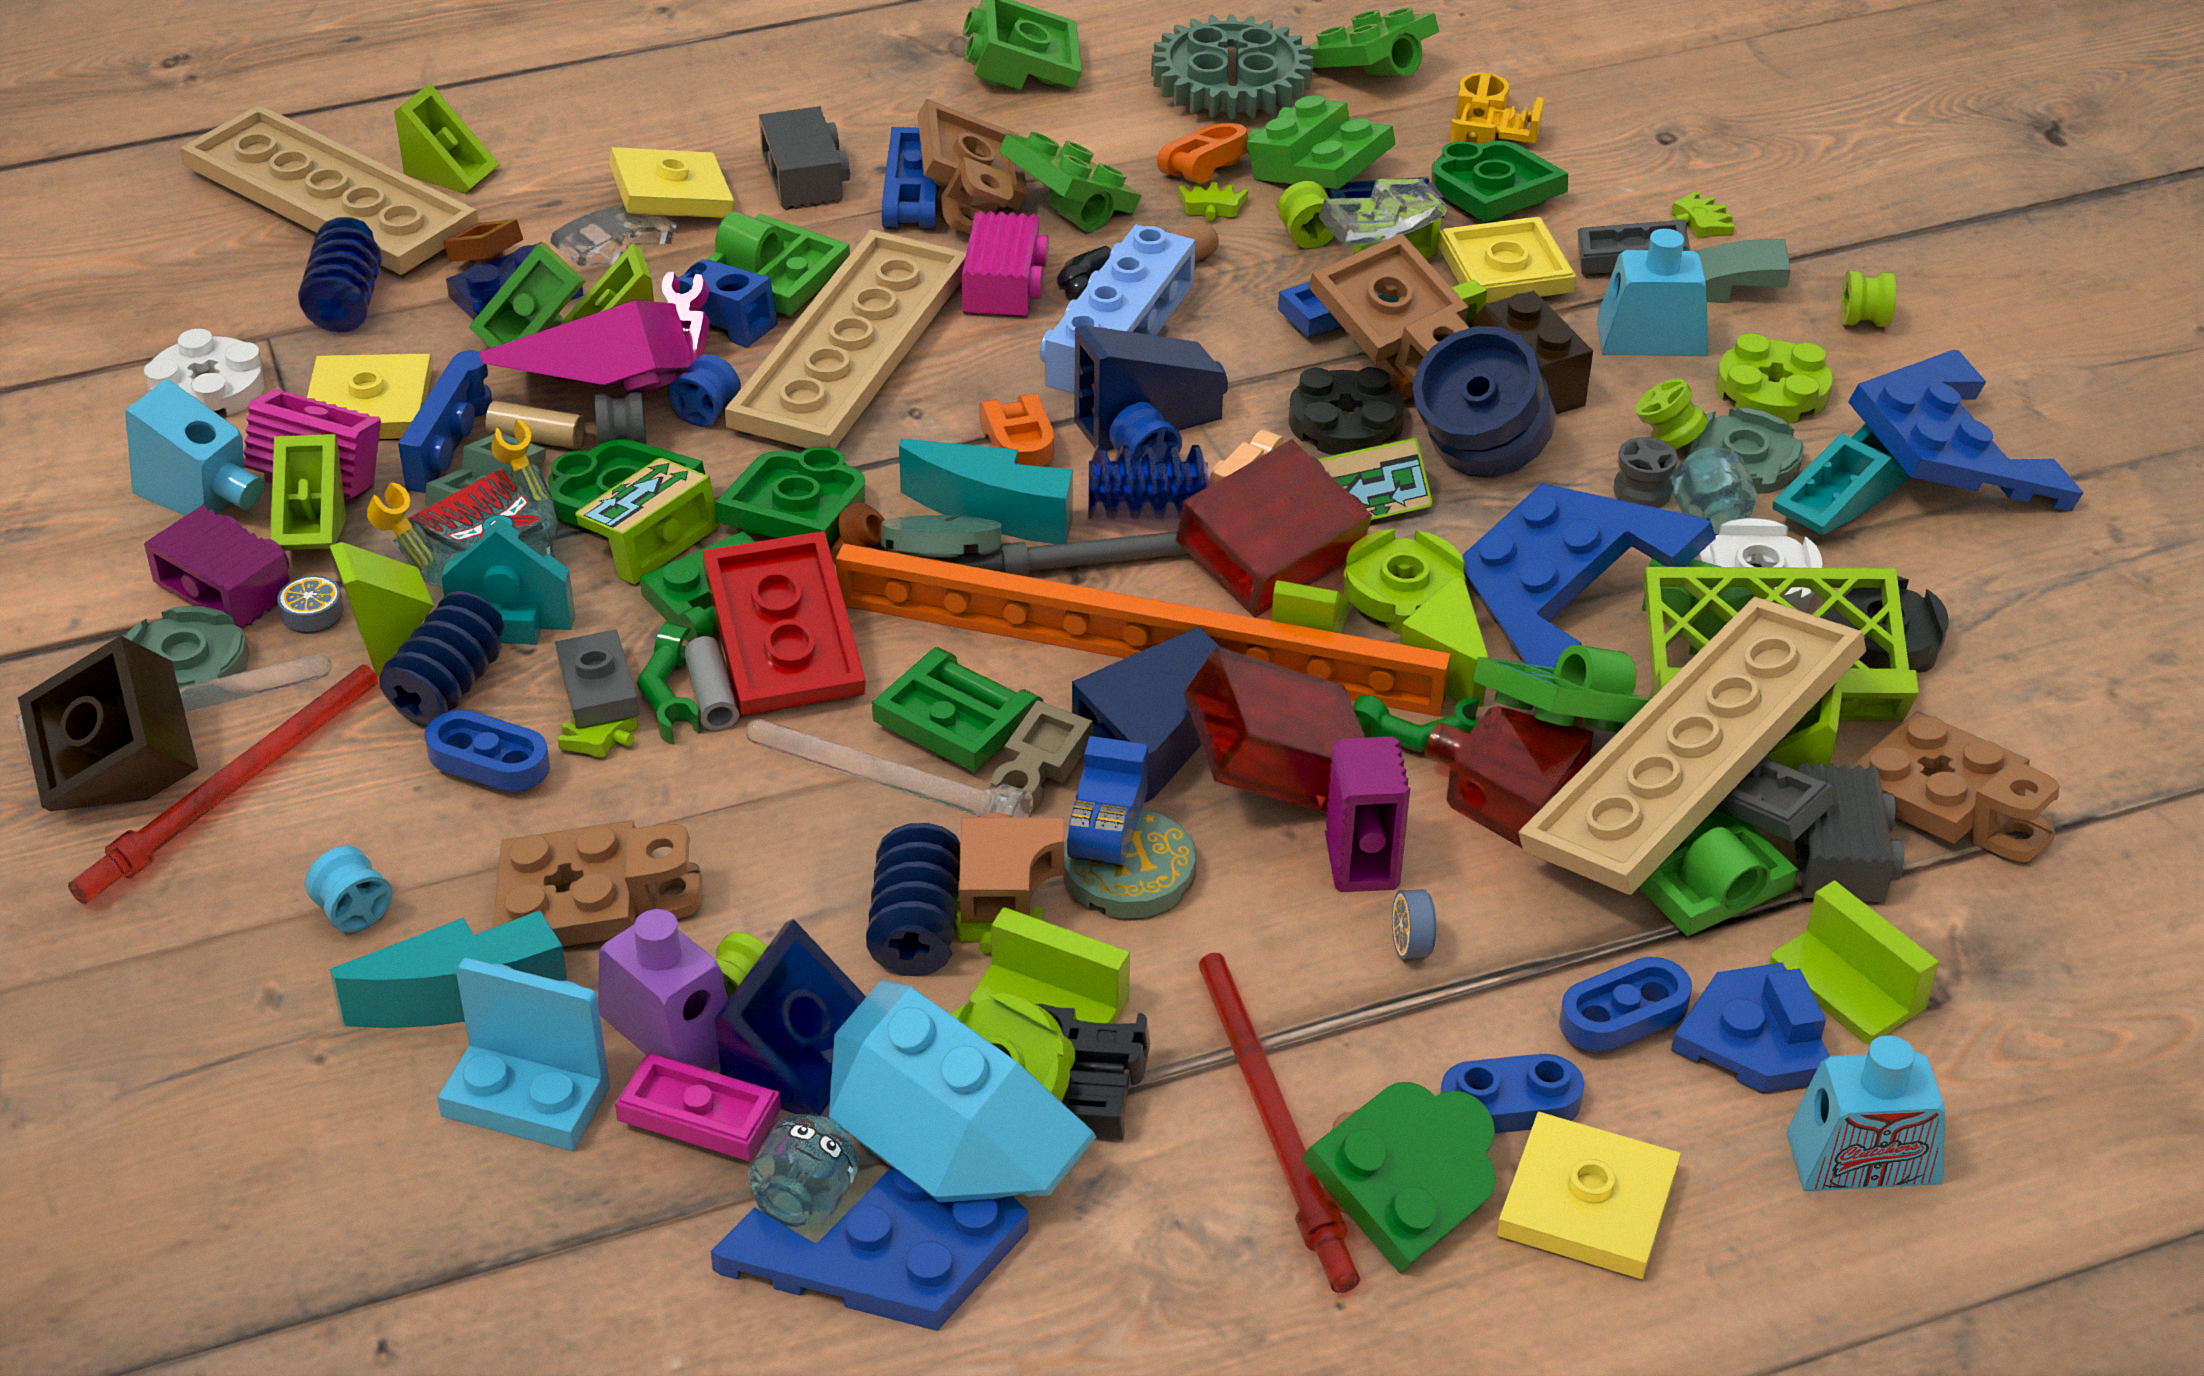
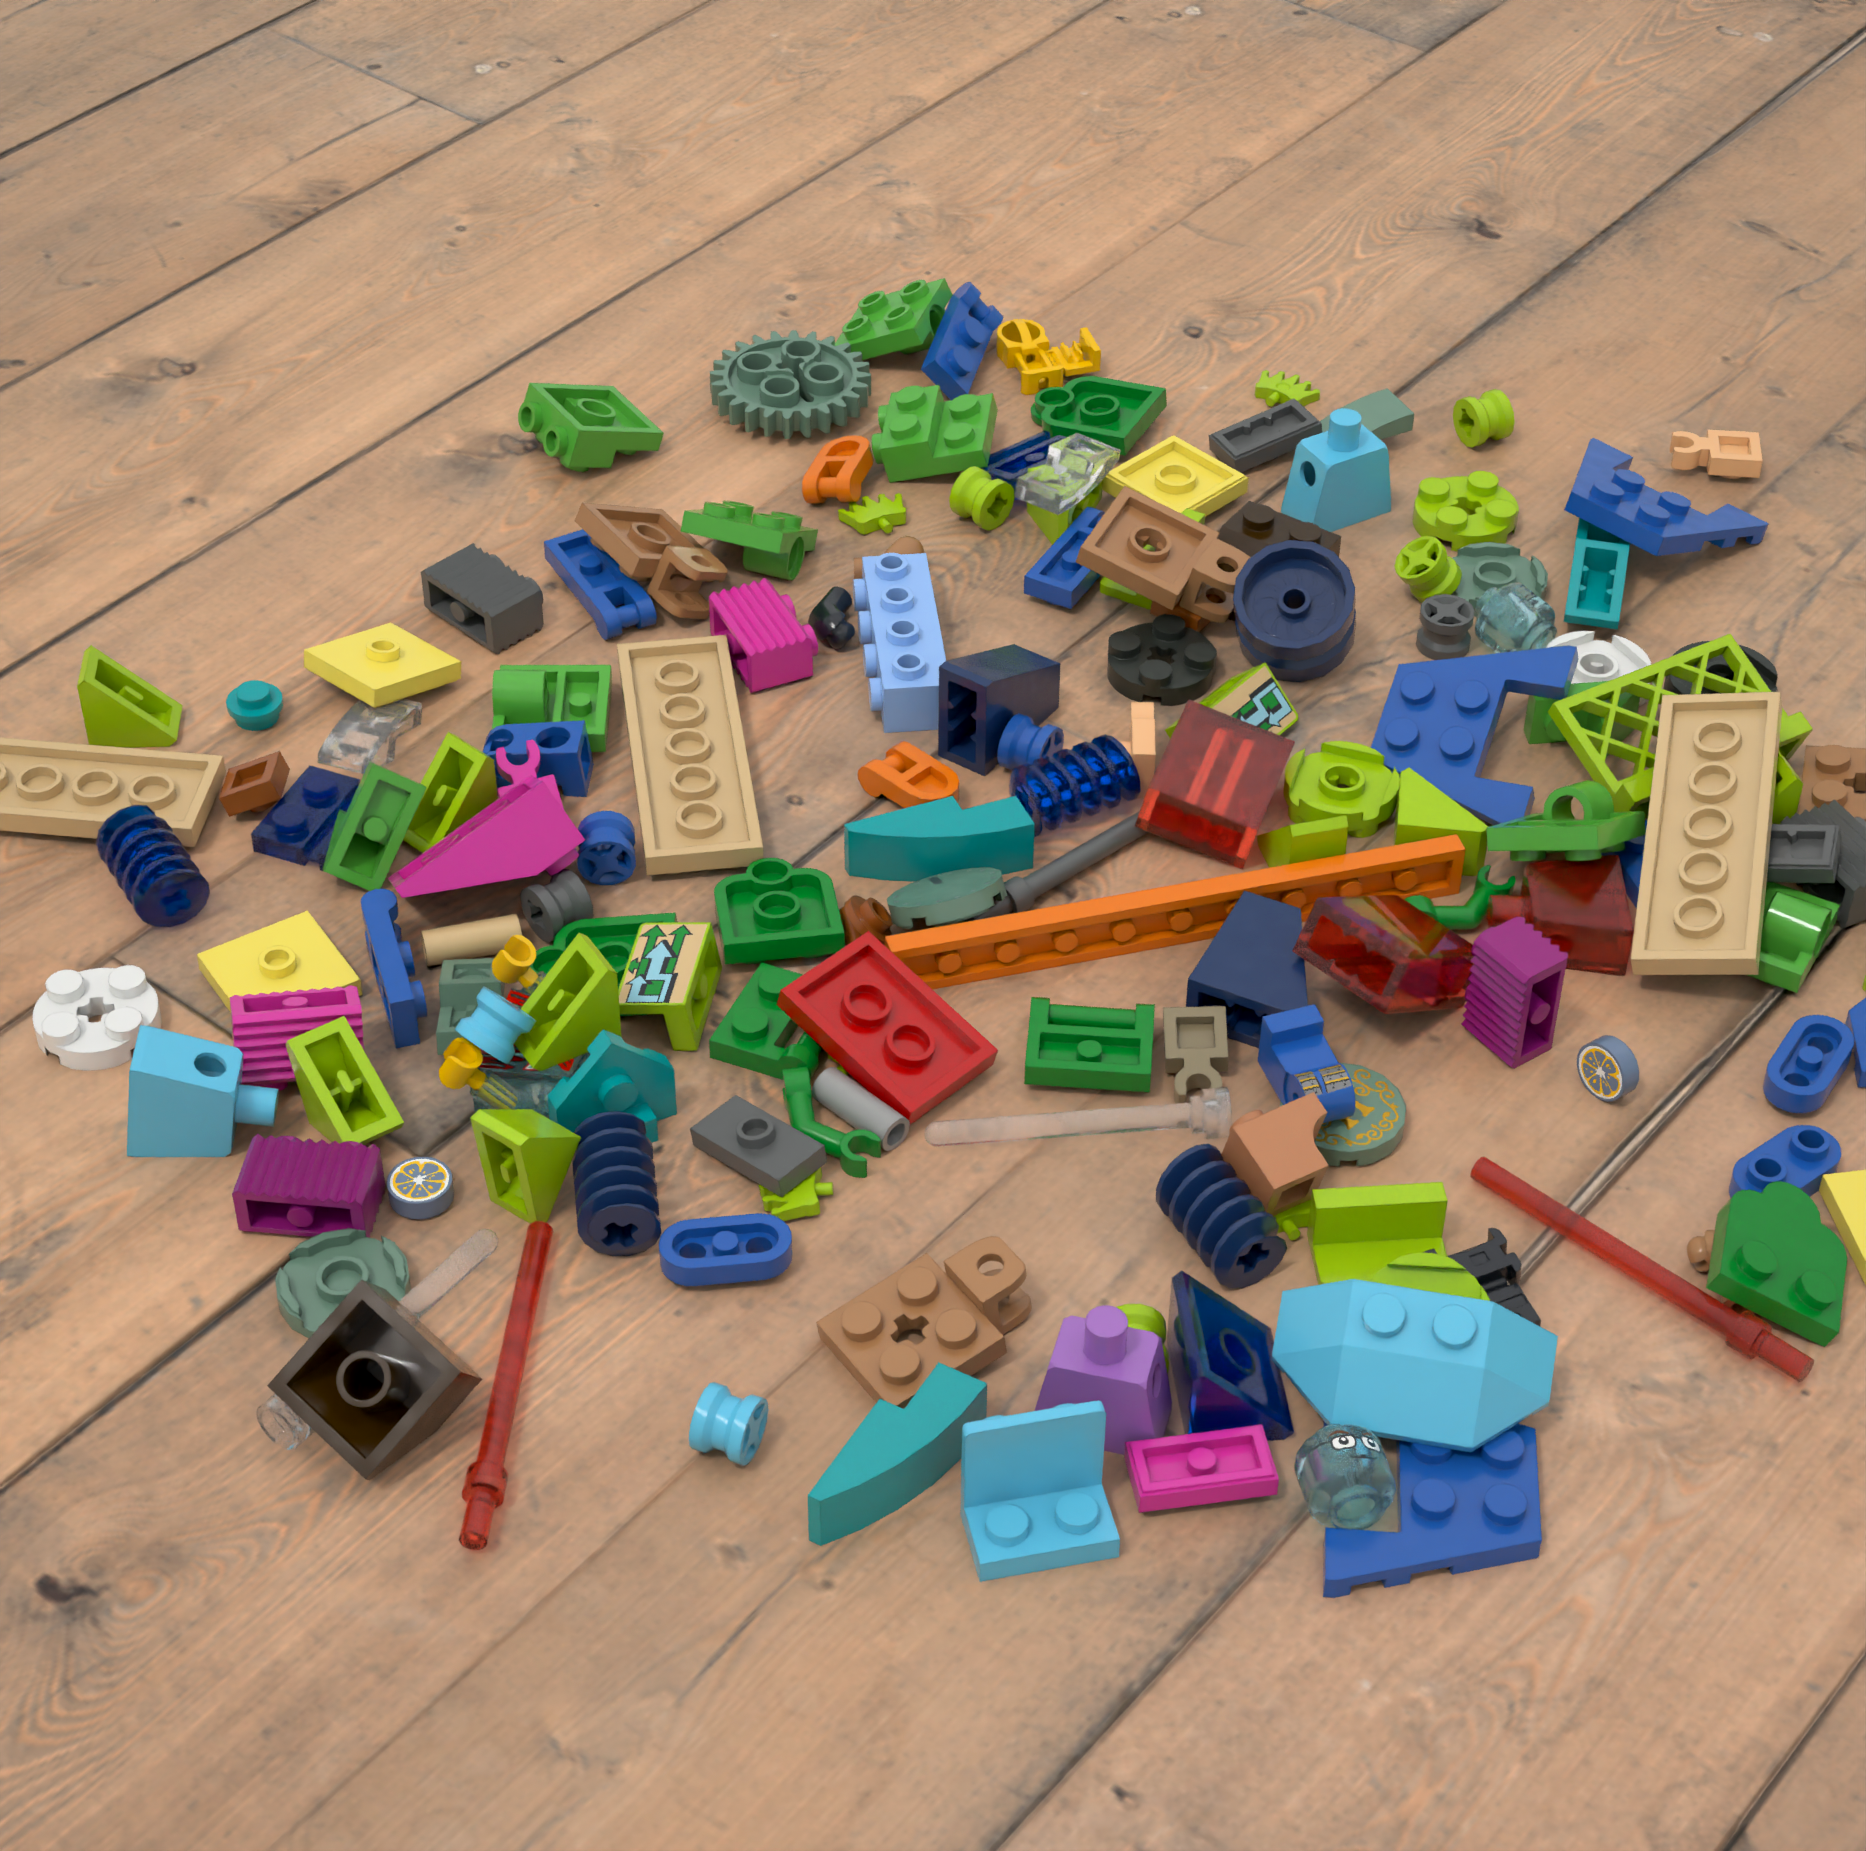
camera: 30 degrees left, 0 degrees up
none -> teal plate [226,680,284,731]
none -> medium azure wheel [455,986,537,1064]
none -> lime slope [514,933,622,1071]
none -> blue plate [921,281,1004,400]
none -> light nougat plate [1669,429,1763,479]

